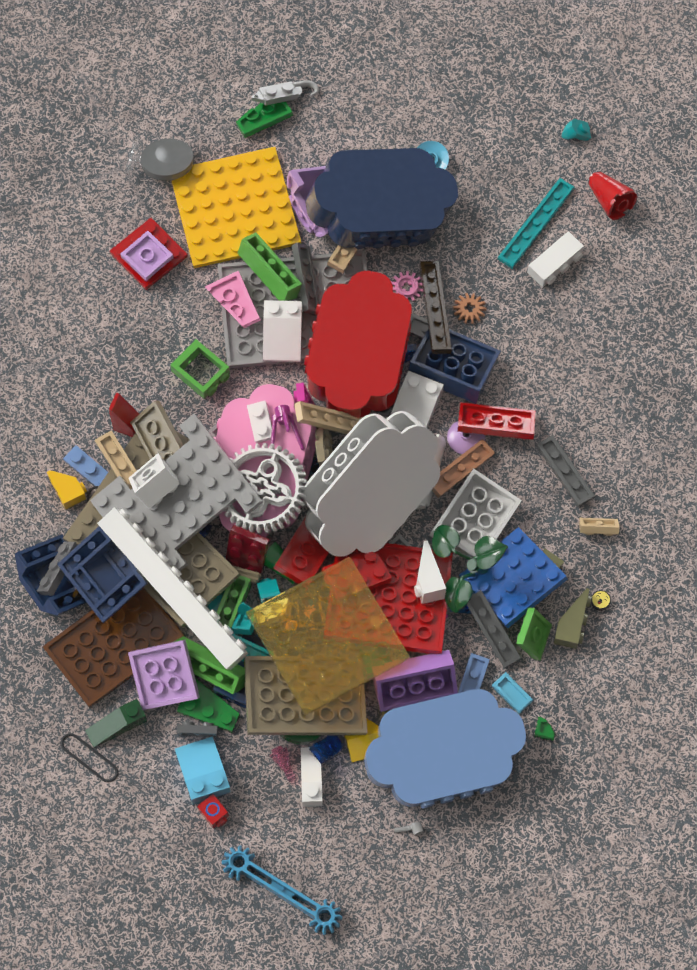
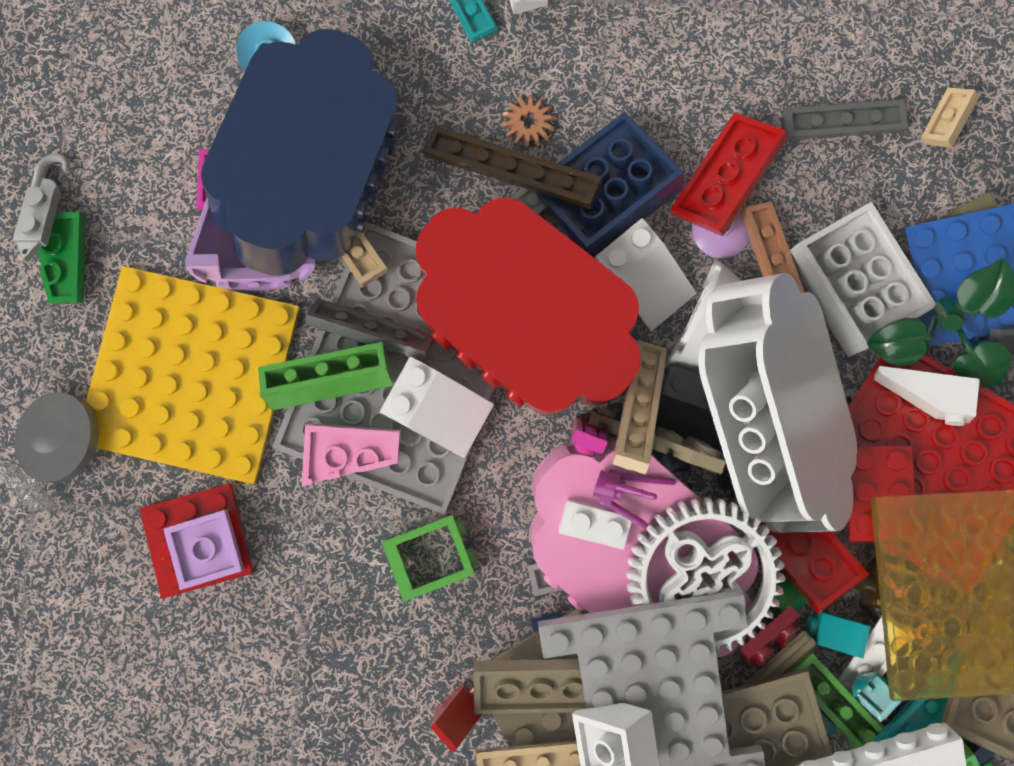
camera: 65 degrees left, 15 degrees up
bright pink gear [391,271,423,301] -> none

